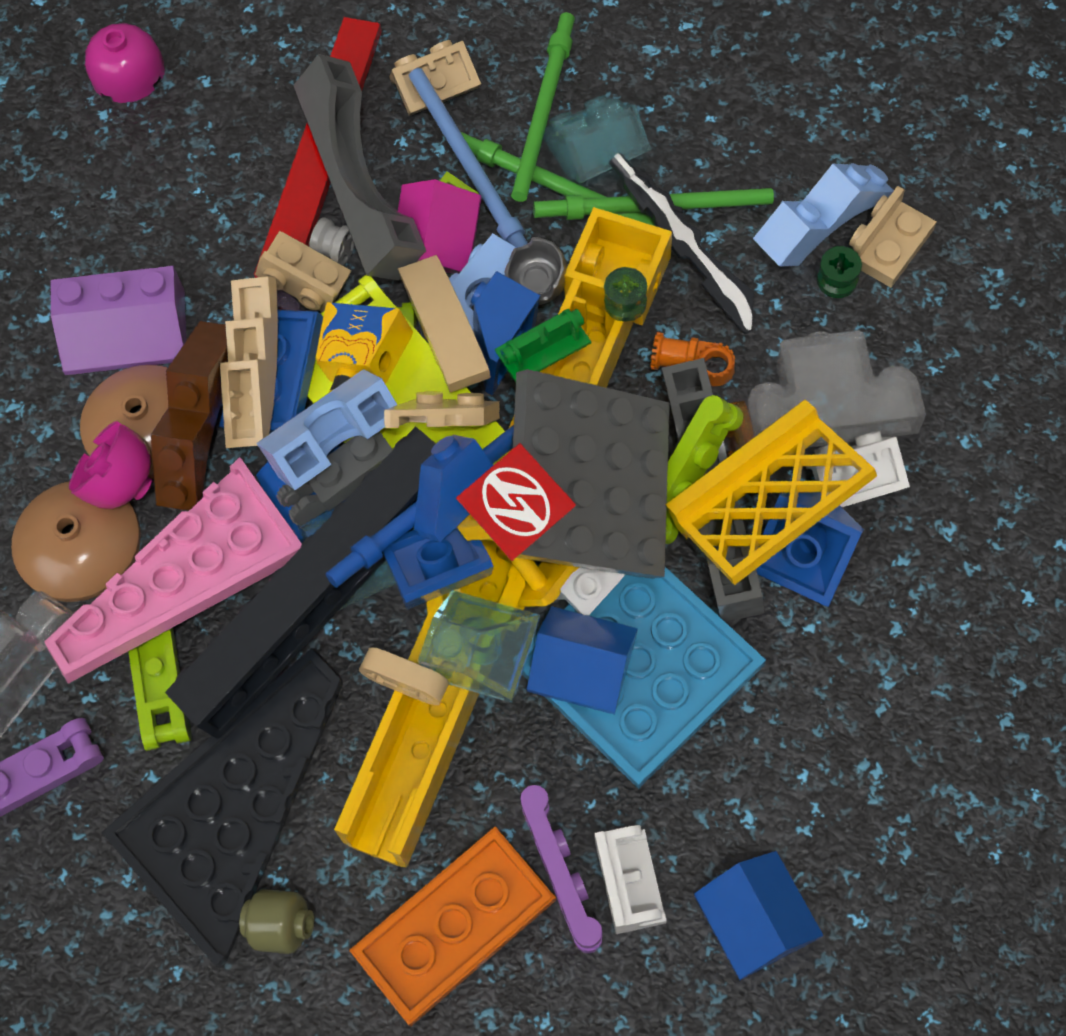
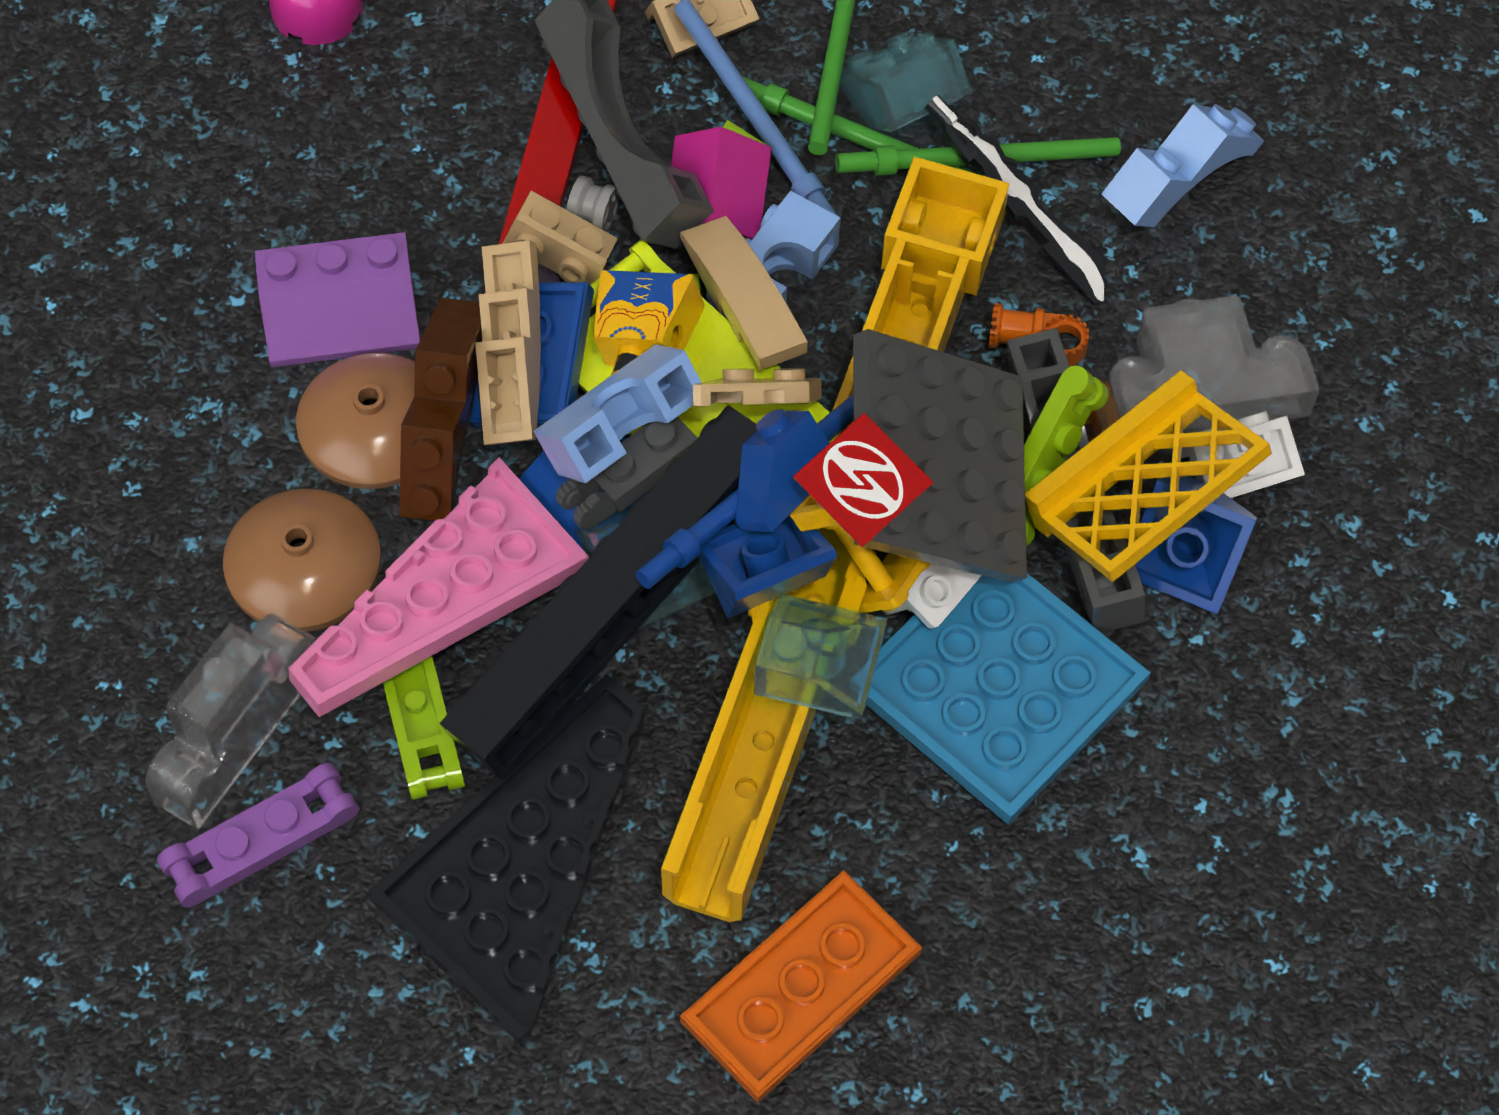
camera: 10 degrees left, 5 degrees down
dark pink cylinder [69,421,152,509] -> none
olive head [239,889,314,954] -> none
tan beam [359,647,450,705] -> none
blue slope [471,271,540,395] -> none
green hinge [494,309,591,382] -> none
flat silver hair [504,237,567,305] -> none
medium lavender plate [520,785,602,953] -> none
blue slope [527,606,638,715] -> none
white hinge [595,825,667,934] -> none
clear green wheel [604,267,648,322] -> none
blue slope [694,851,824,981] -> none
dark green wheel [817,246,862,298] -> none
tan bracket [849,186,937,288] -> none

